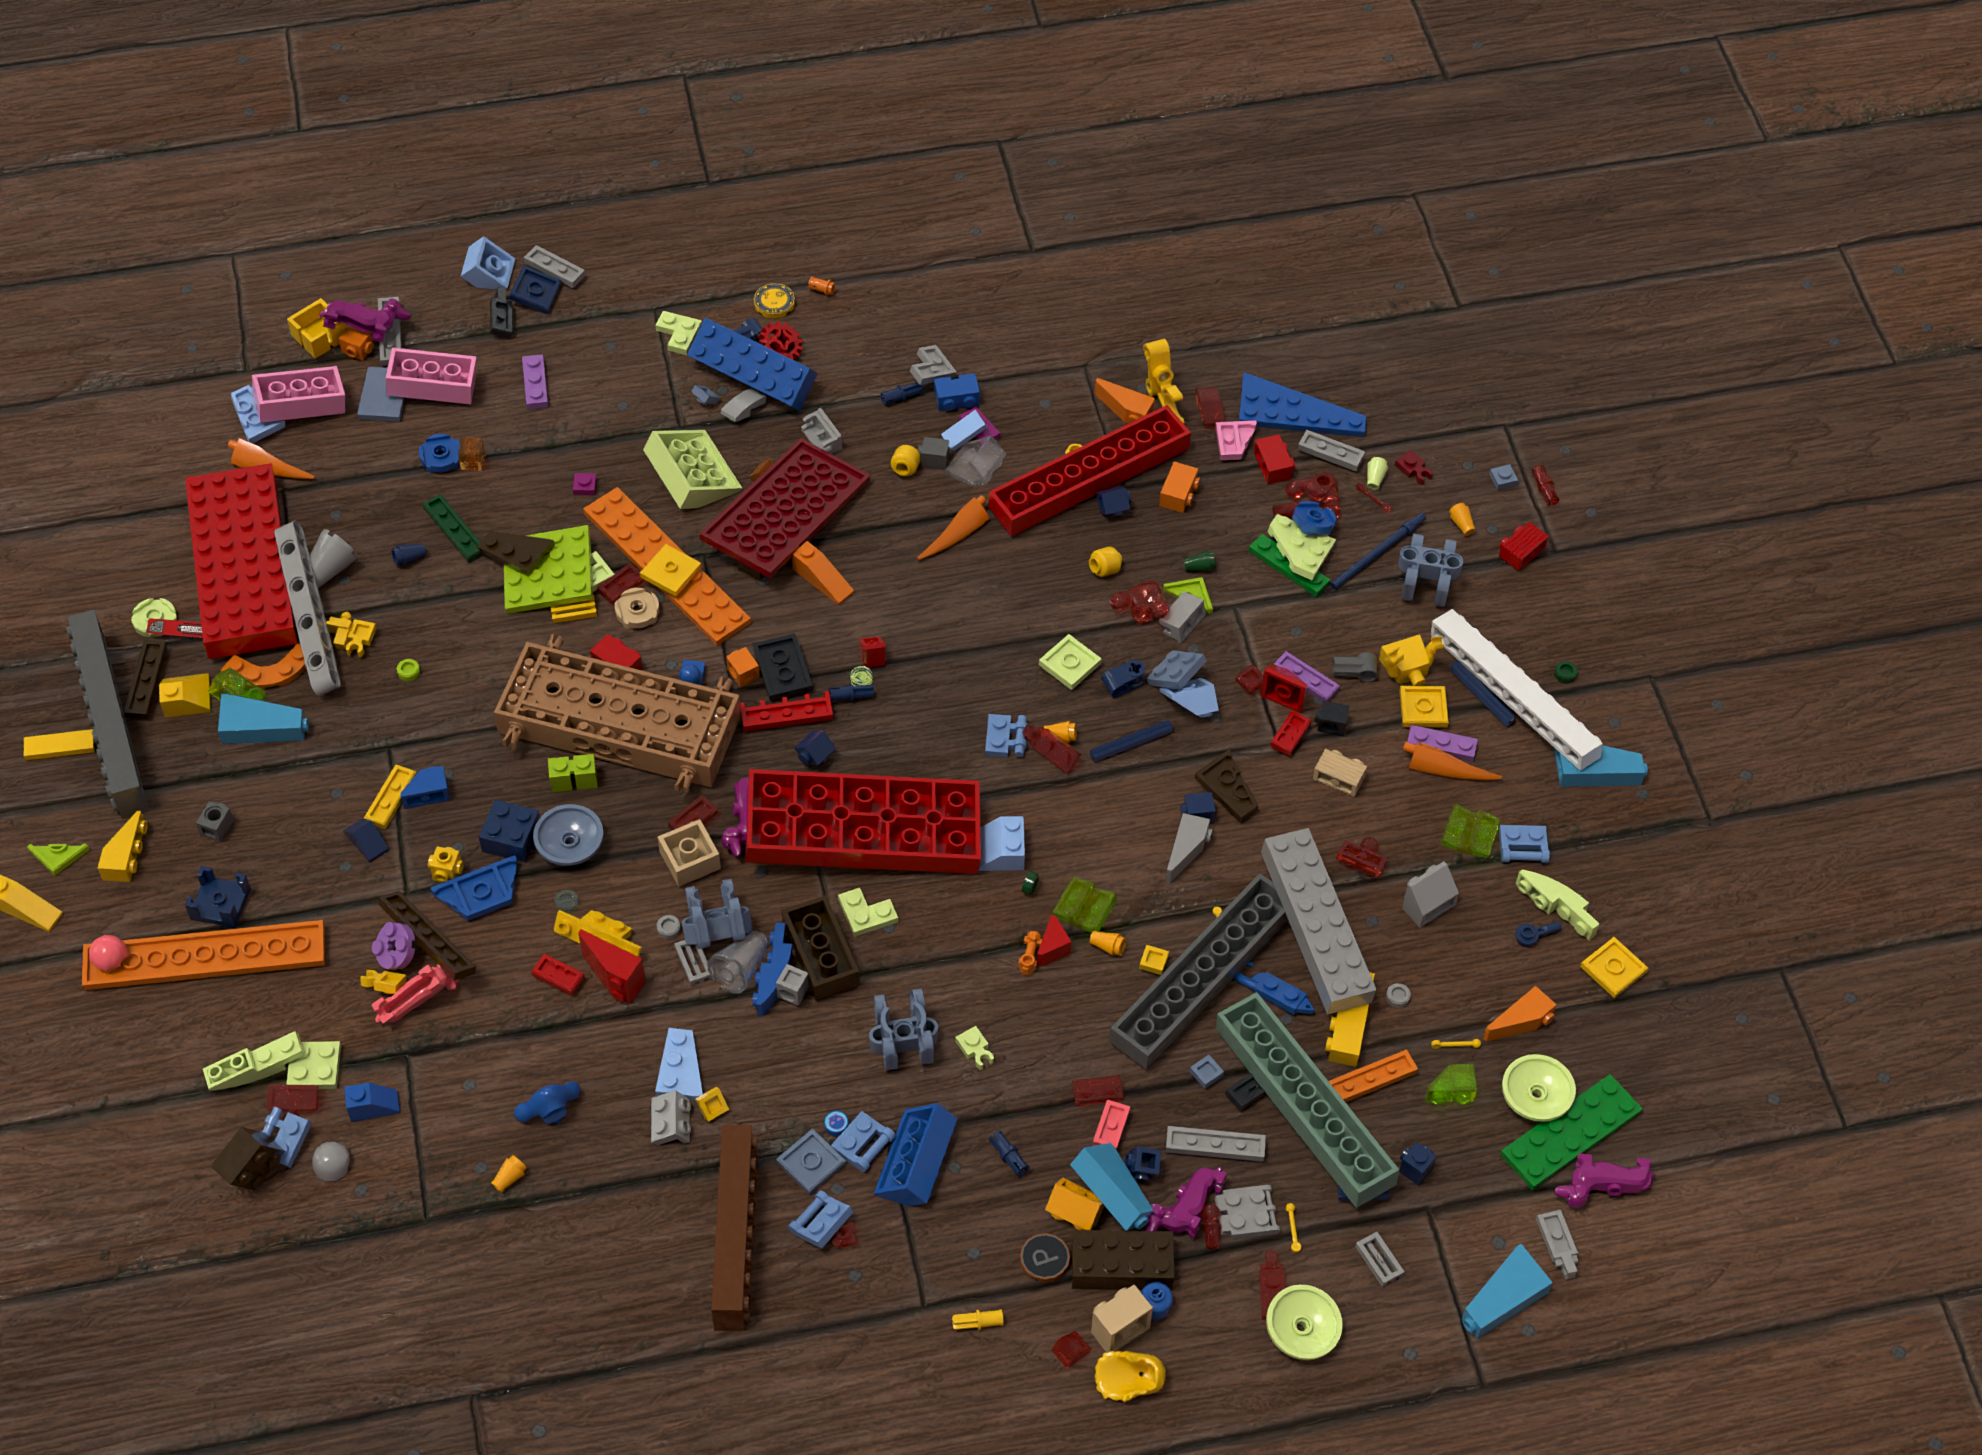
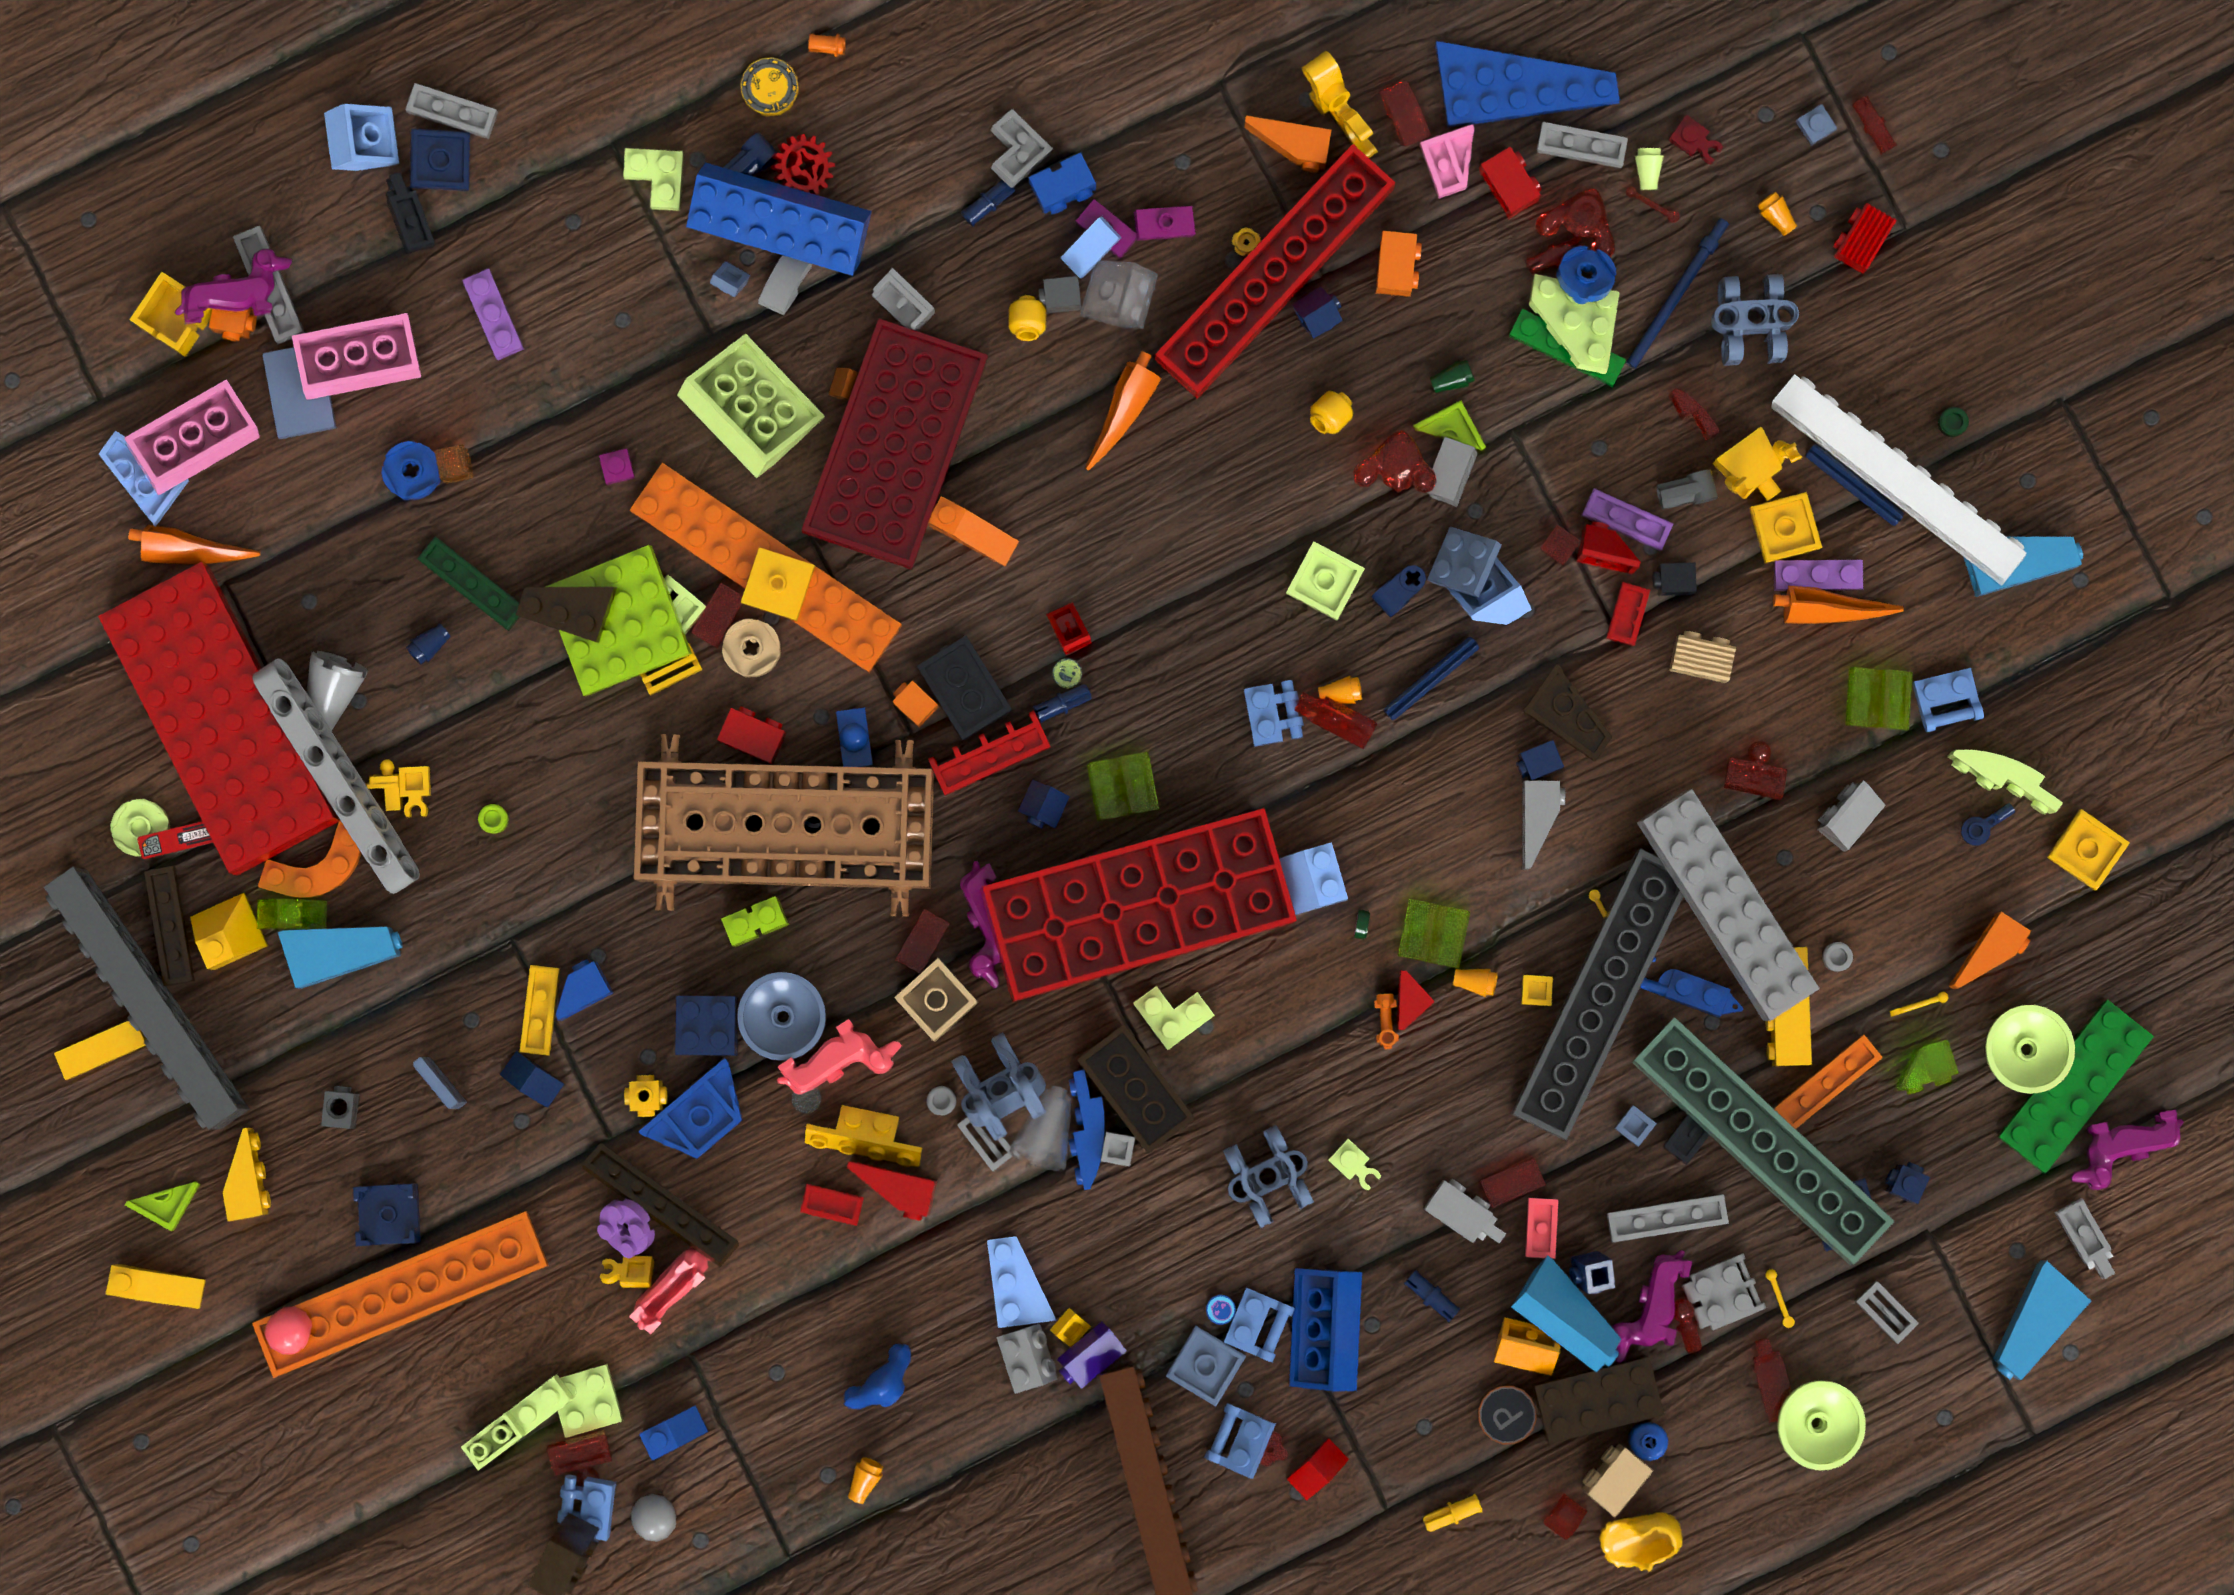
camera: 10 degrees left, 30 degrees up
none -> sand blue tile [413,1057,467,1109]
none -> coral animal [777,1019,902,1094]
none -> dark purple brick [1057,1322,1127,1389]
none -> clear neon green slope [1087,752,1159,821]
none -> magenta plate [1134,206,1195,240]
none -> red slope [1286,1438,1349,1500]
none -> light grey hinge [1423,1179,1506,1244]
none -> clear red slope [1669,388,1720,441]

